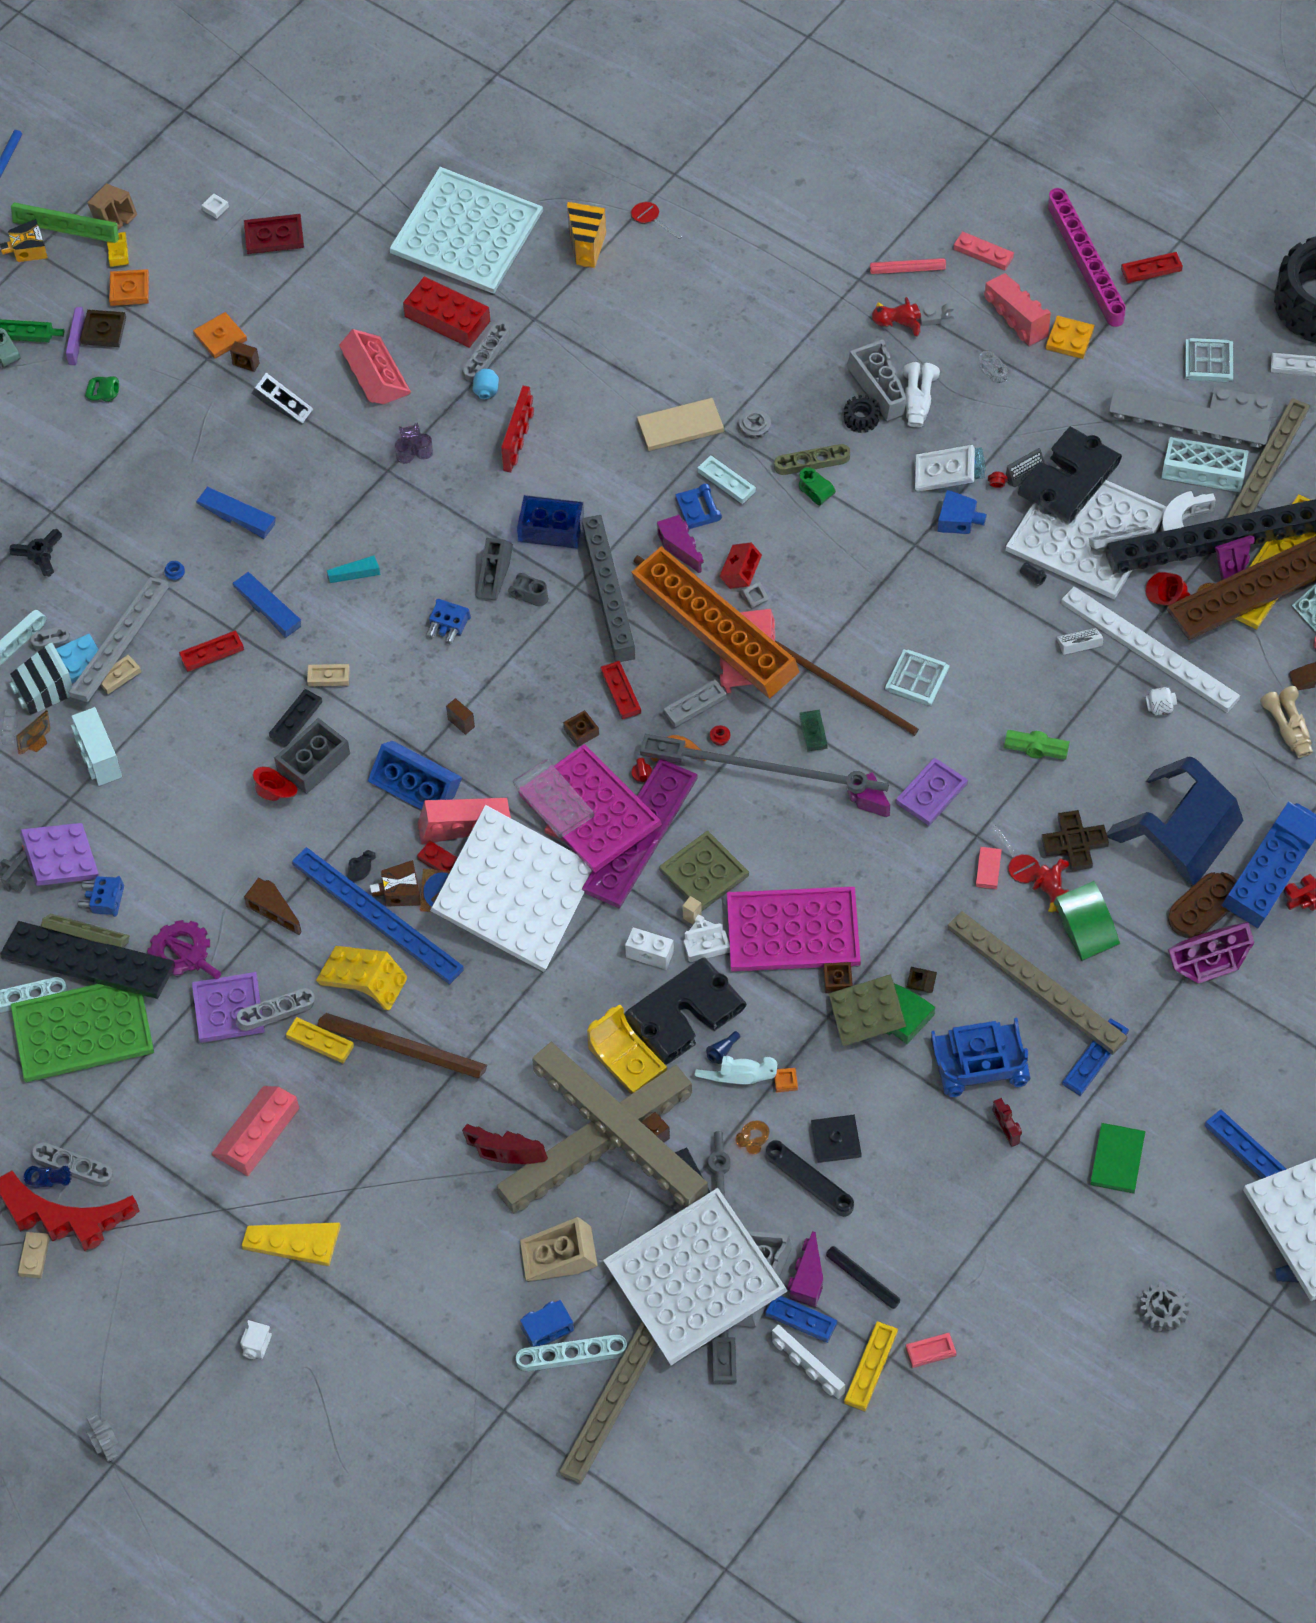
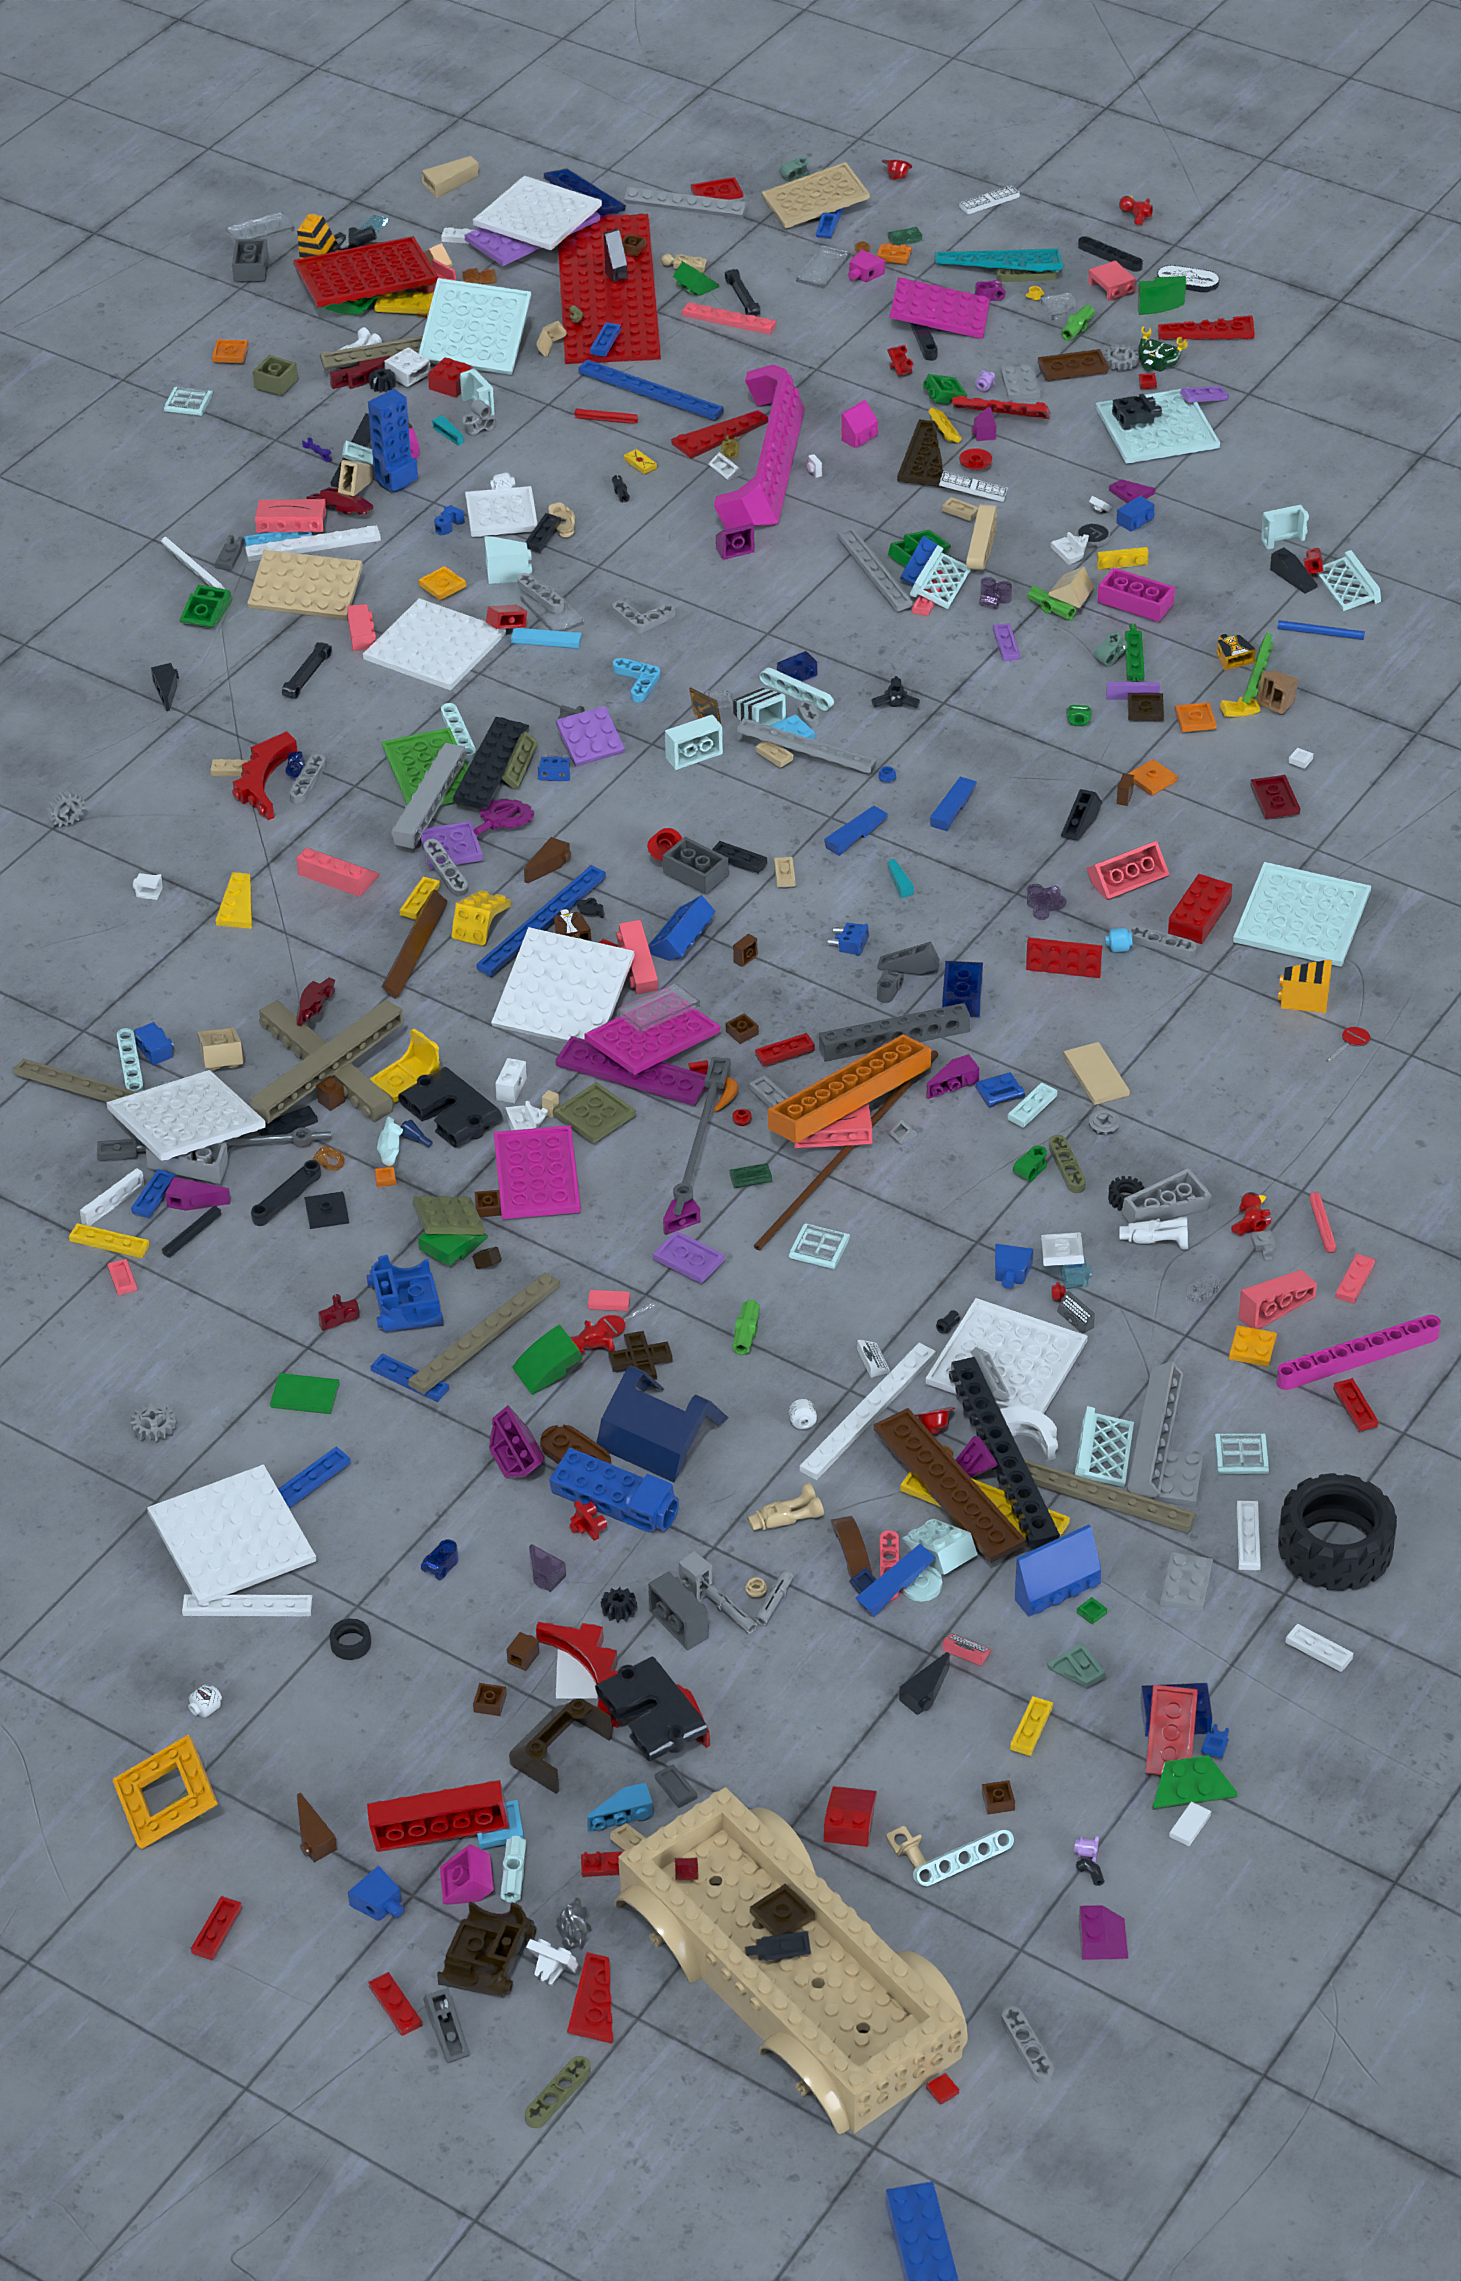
camera: 85 degrees right, 15 degrees down
red plate [179,630,244,672] -> none
red brick [719,542,762,589] -> none
black connector [1018,426,1122,524] -> none
none -> light grey brick [391,743,466,849]

